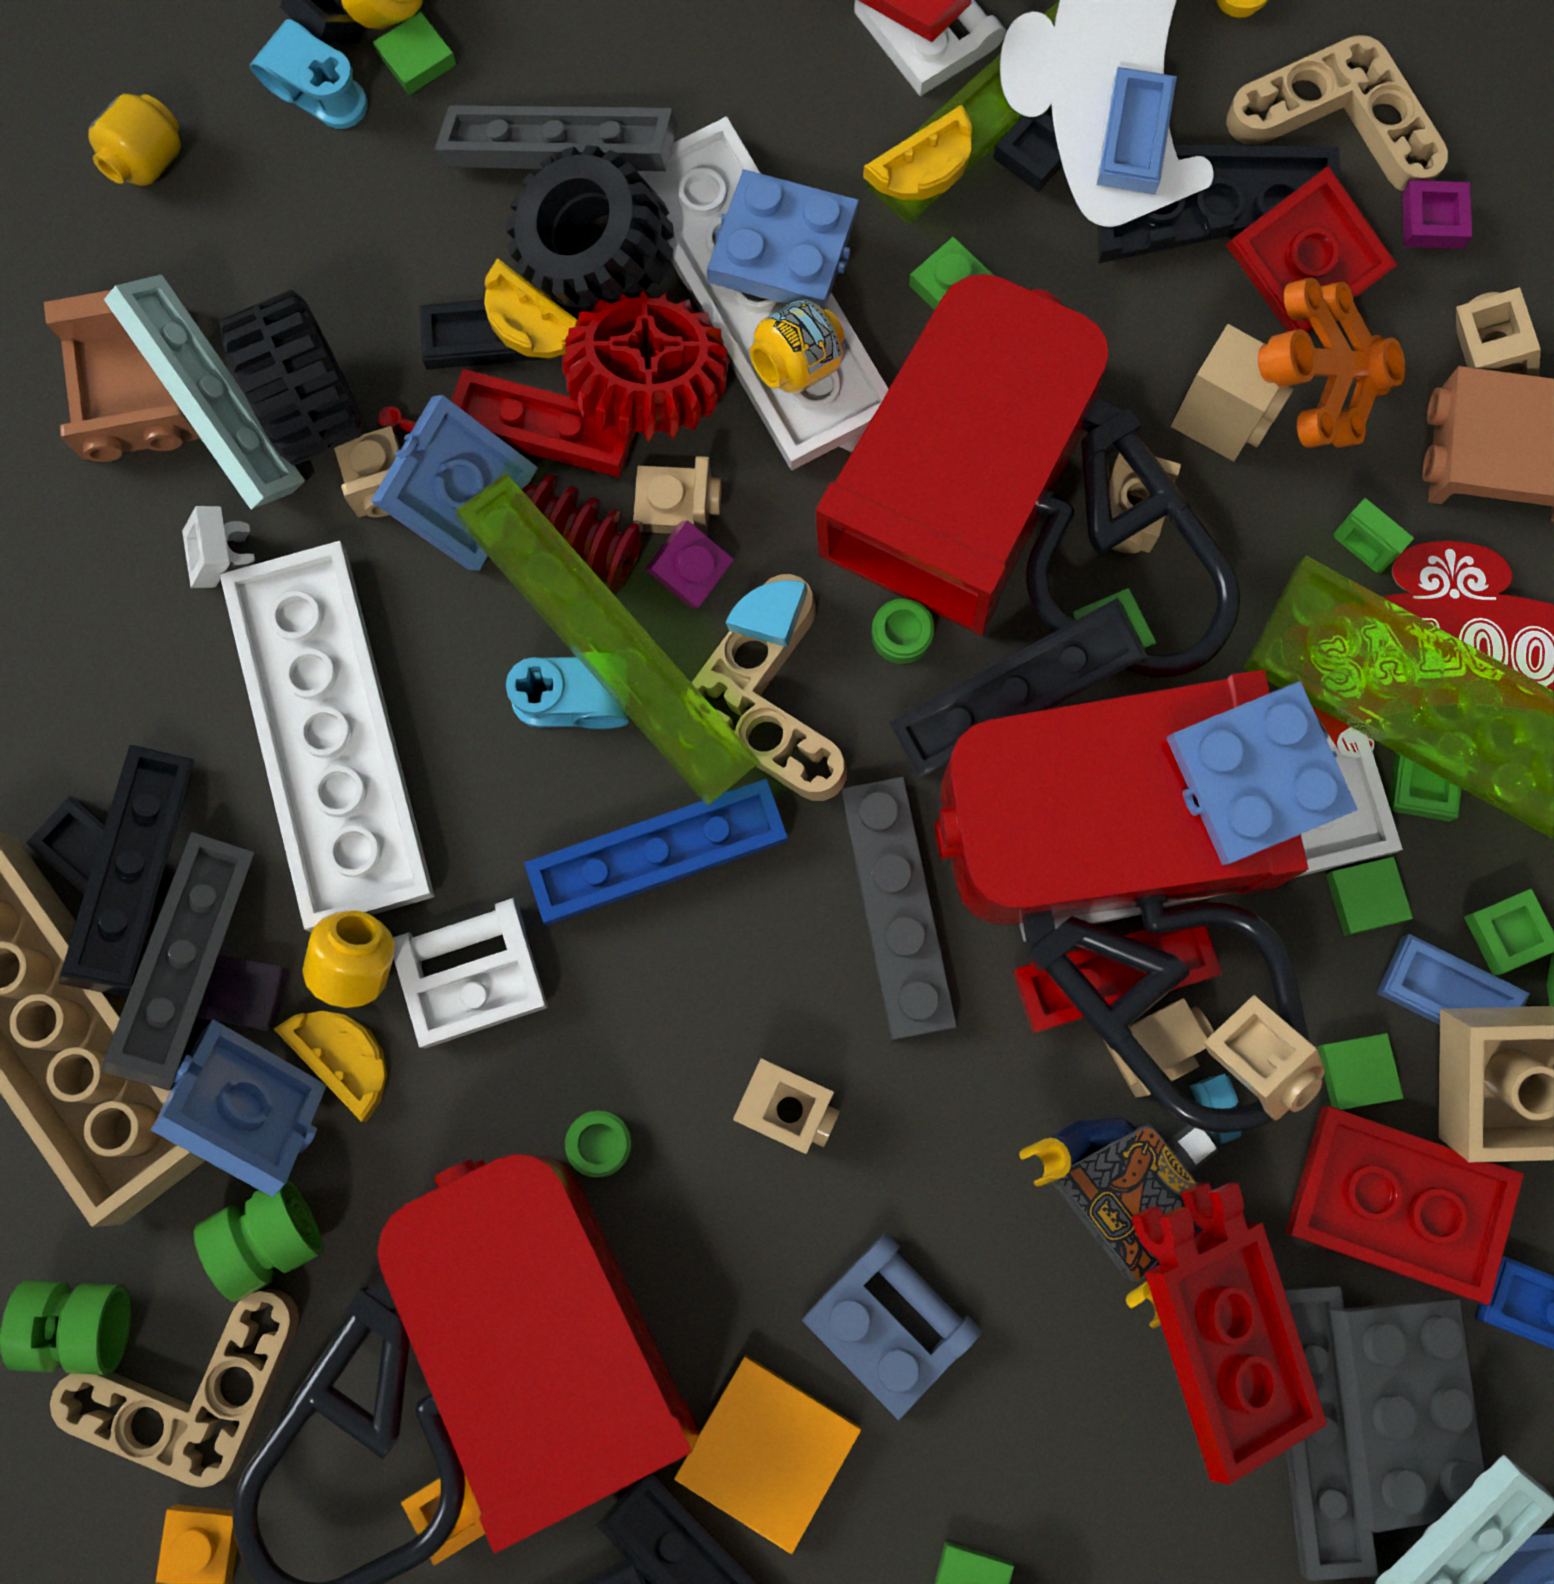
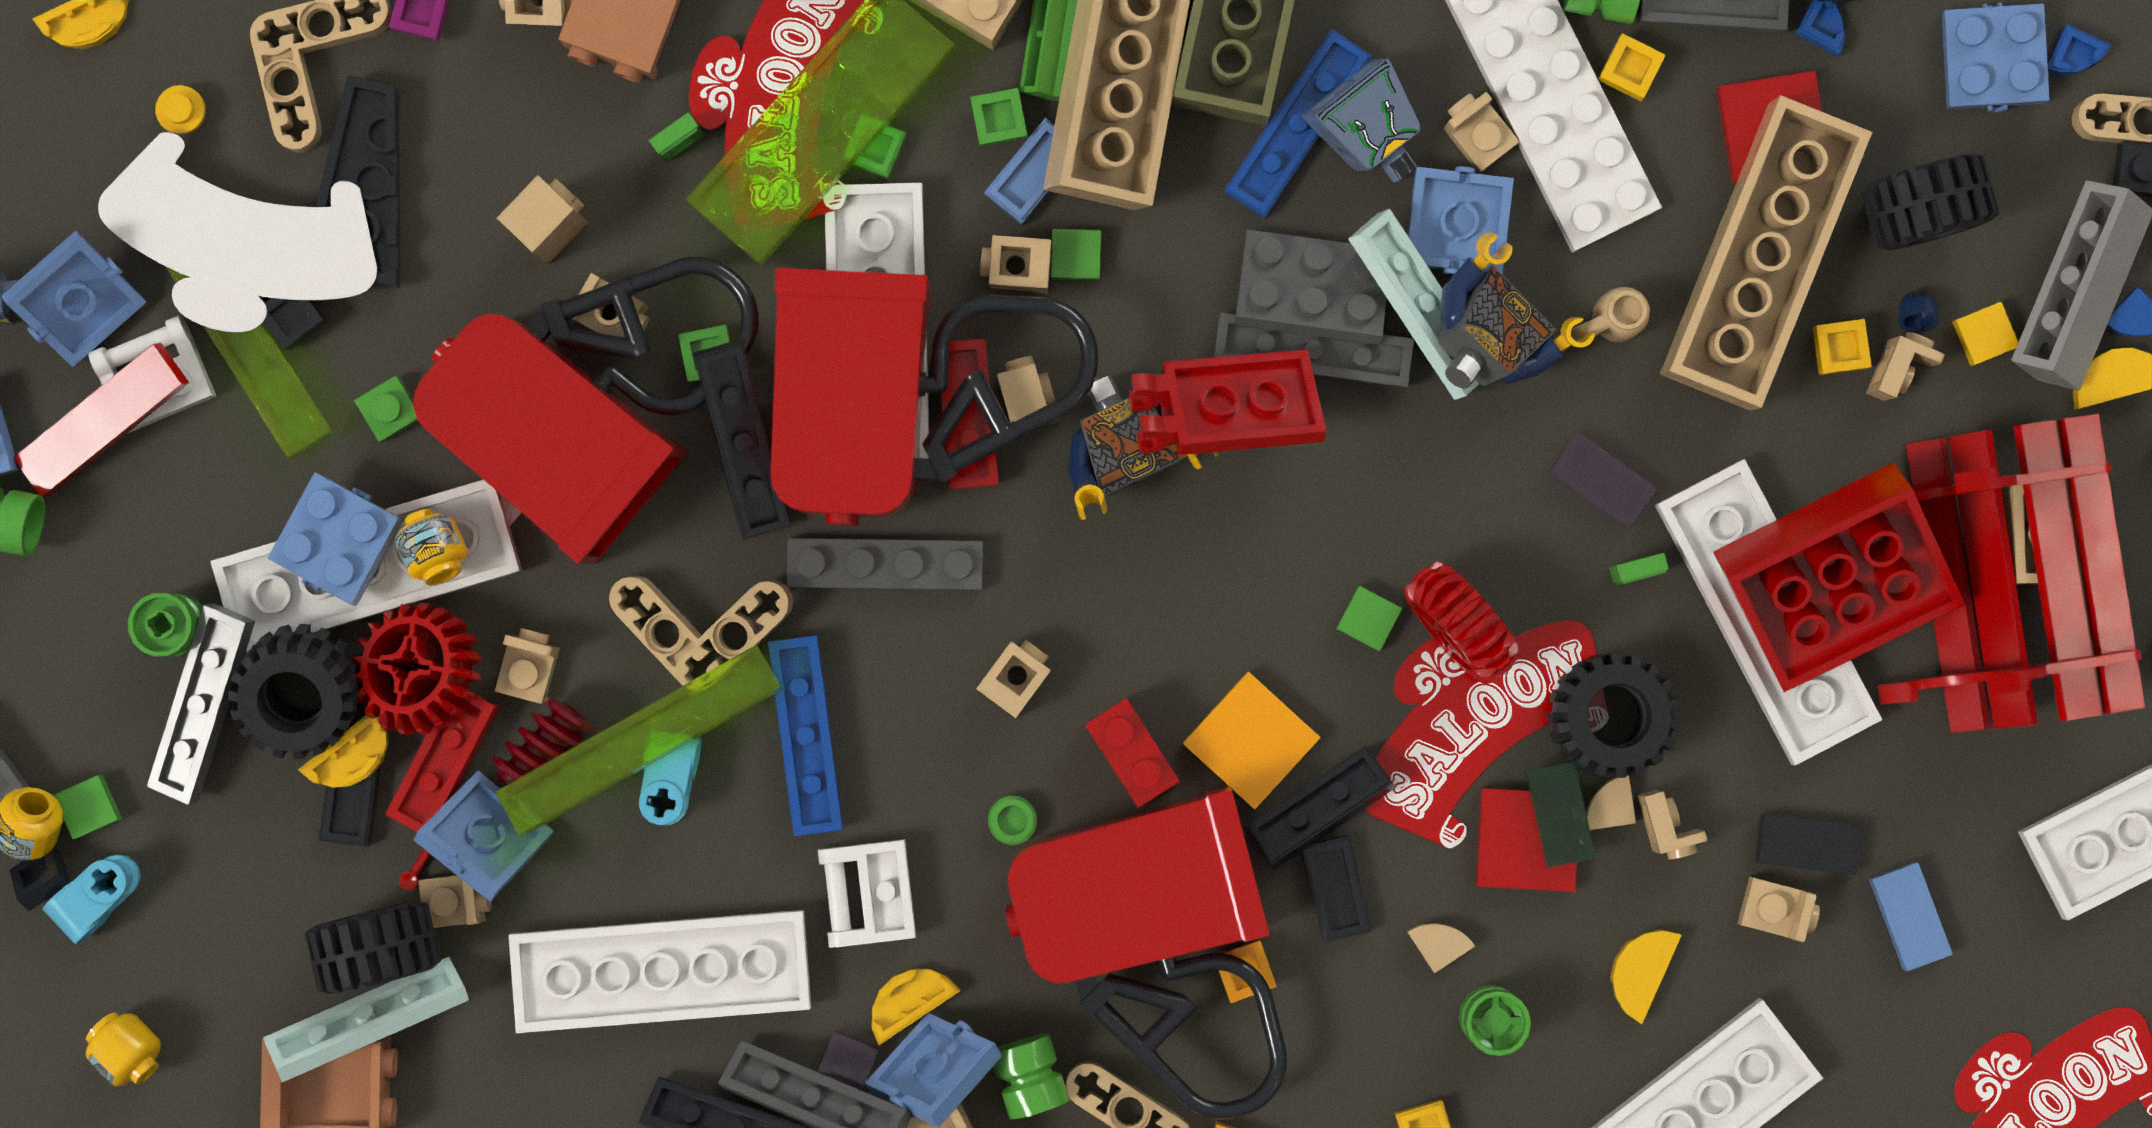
camera: 75 degrees left, 10 degrees up
white tile [182,506,255,588] -> none
yellow head [302,910,395,1008] -> none
magenta plate [644,520,734,609] -> none
medium azure tile [726,580,808,647] -> none
sand blue plate [802,1232,982,1421] -> none
yellow tile [863,105,972,200] -> none
bright green tile [871,599,934,664] -> none
medium blue tile [1096,67,1177,195] -> none
medium blue plate [1166,681,1358,865] -> none
medium azure tile [1189,1074,1242,1147] -> none
tan bracket [1204,995,1325,1121] -> none
red tile [1225,166,1397,333] -> none
orange plant [1258,277,1405,448] -> none
red plate [1285,1106,1524,1305] -> none
bright green tile [1326,857,1413,936] -> none
none -> bright green wheel [128,593,203,656]
none -> tan brick [980,235,1052,294]
none -> red brick [1085,697,1180,808]

